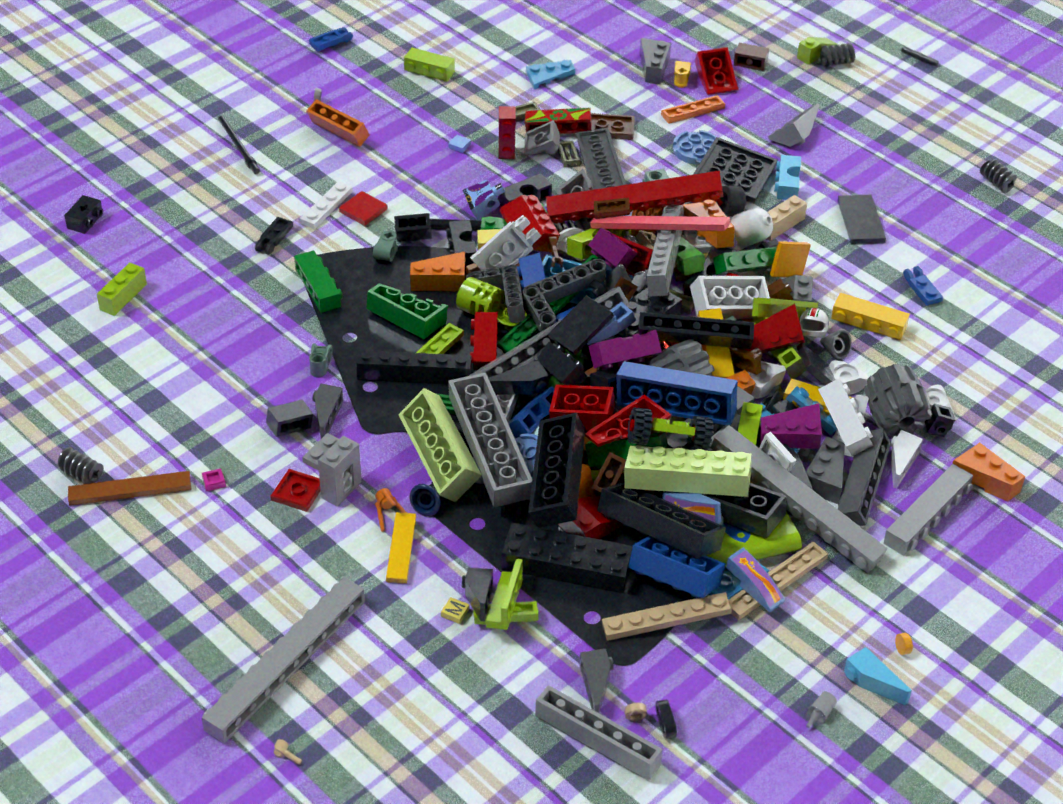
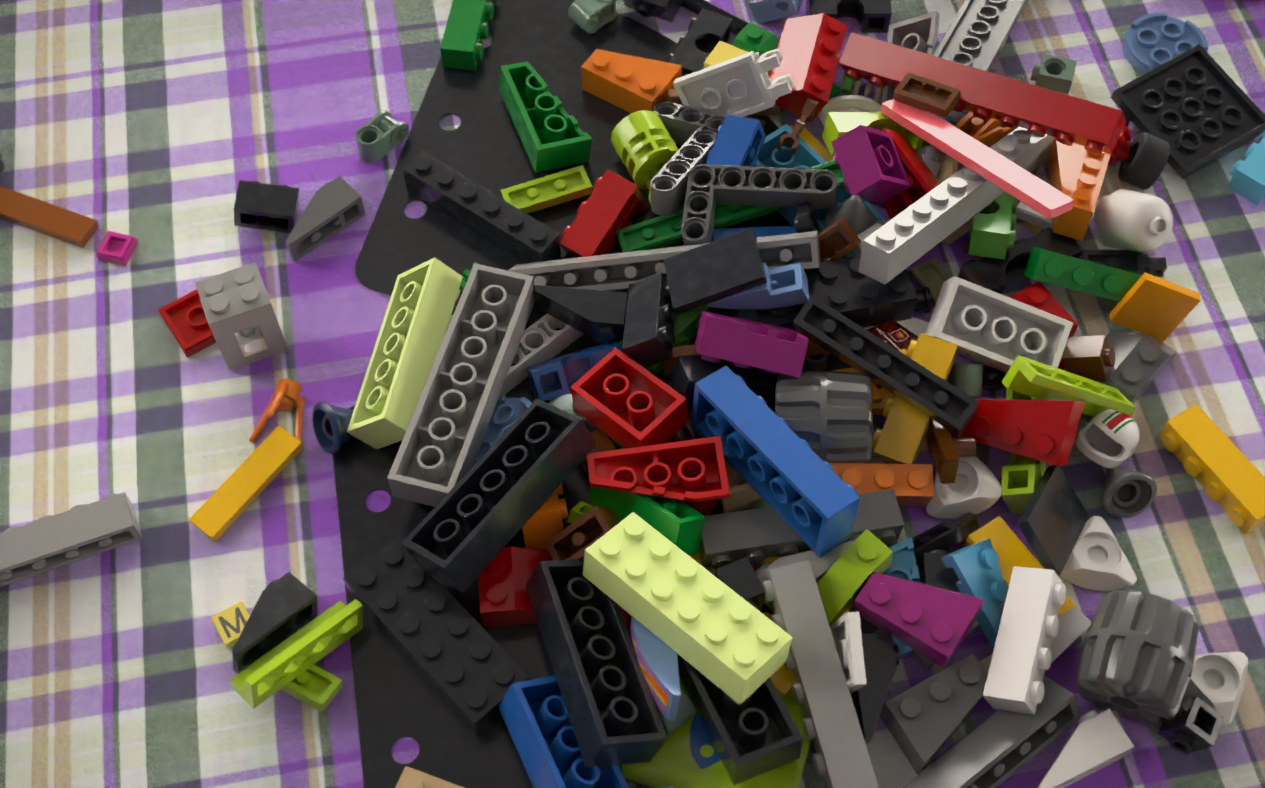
camera: 35 degrees right, 15 degrees up
black plate [627,407,713,451] -> none
tan brick [767,195,807,241] -> none

